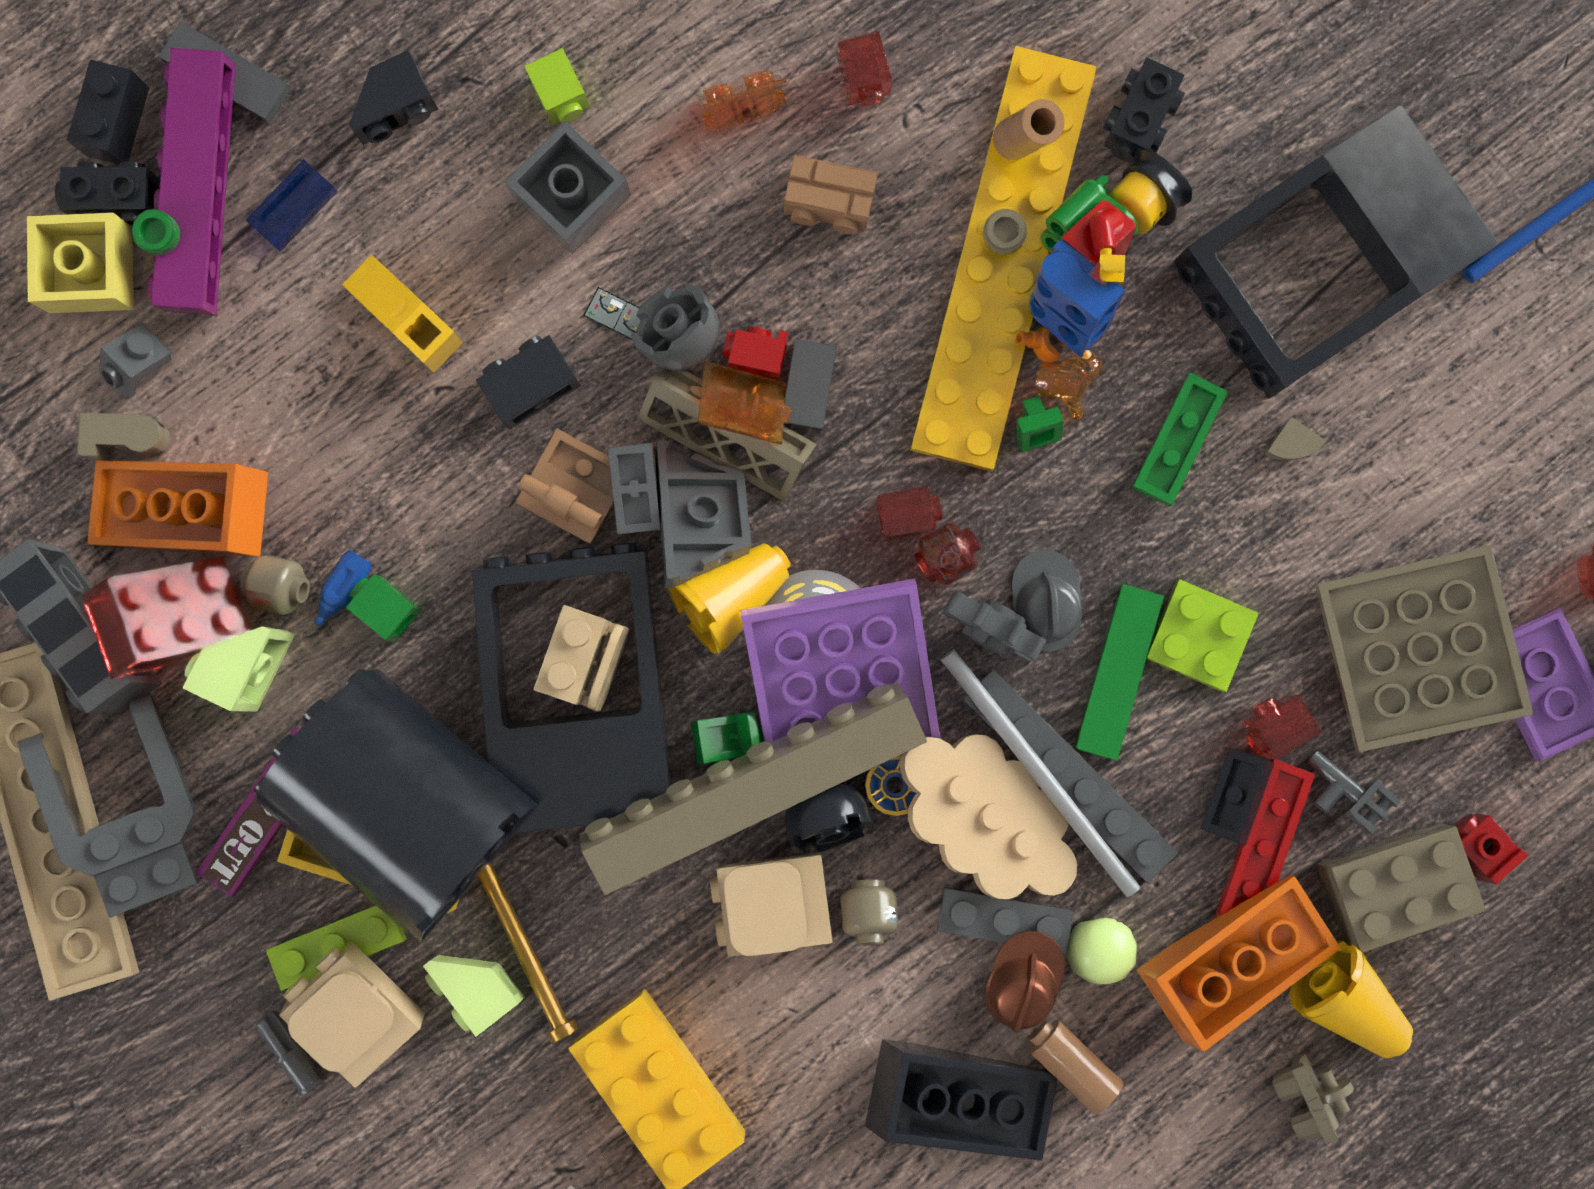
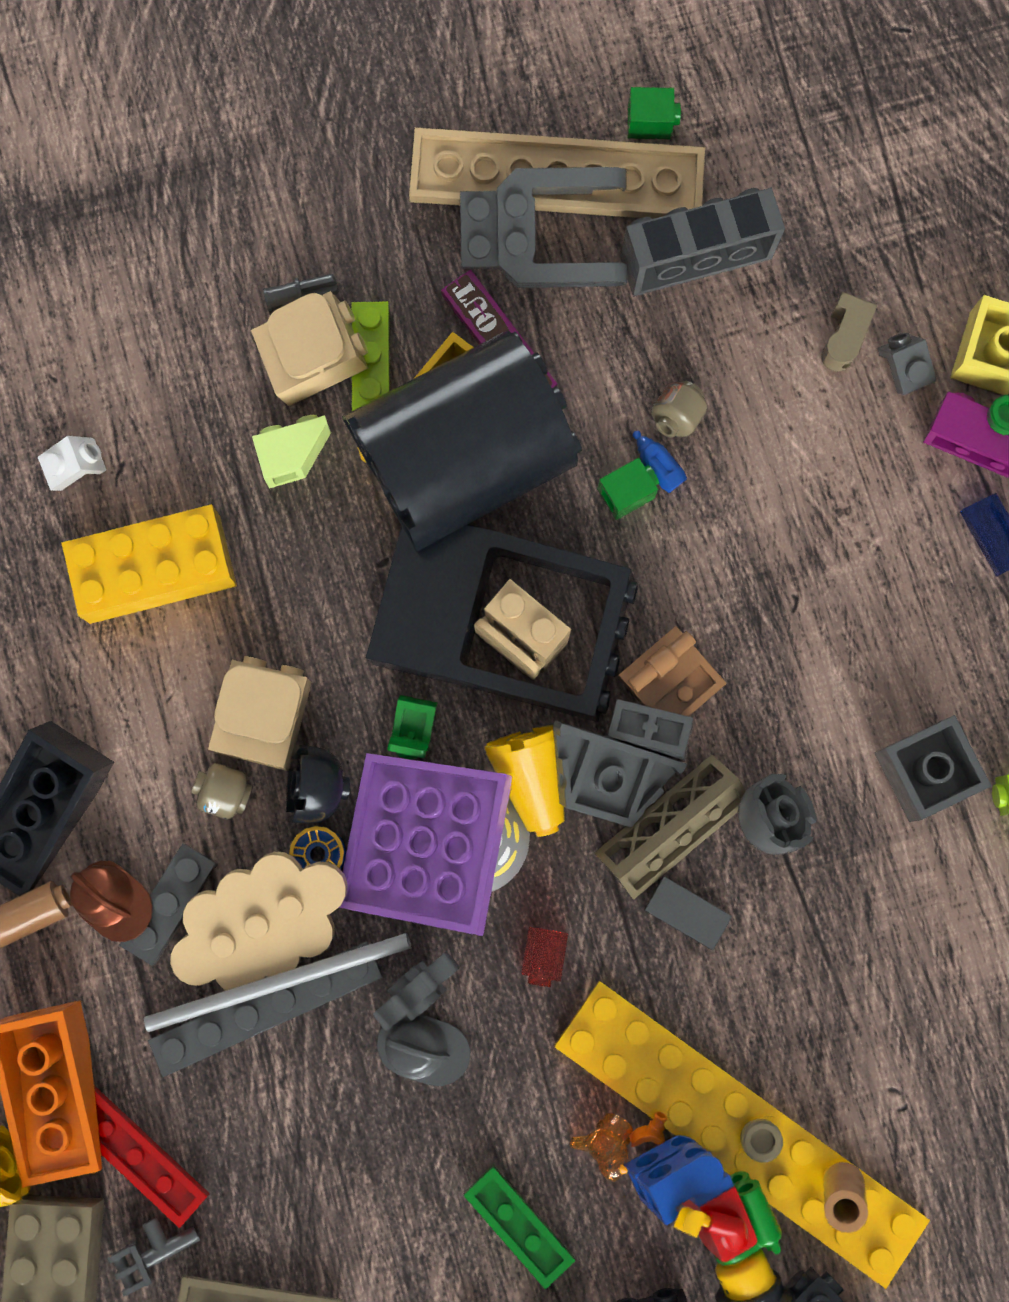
camera: 110 degrees right, 5 degrees down
clear red brick [81,556,250,679] -> none
orange slope [87,460,268,557] -> none
yellowish green slope [183,626,295,712] -> none
yellow slope [342,255,463,372] -> none
black brick [476,335,581,430] -> none
pearl gold bar [478,862,579,1043] -> none
dark tan brick [579,683,927,895] -> none
light grey sticker [583,287,641,340] -> none
clear orange hinge [696,69,786,132] -> none
clear orange hinge [698,361,791,445] -> none
red brick [723,326,788,382] -> none
medium nougat brick [784,155,878,234] -> none
clear red brick [837,32,892,106] -> none
clear red head [915,522,982,586] -> none
green tile [1016,396,1064,453] -> none
yellowish green hair [1066,918,1137,985] -> none
green tile [1074,584,1164,761] -> none
lime plate [1146,579,1259,692] -> none
black plate [1200,748,1274,846] -> none
clear red brick [1244,695,1322,759] -> none

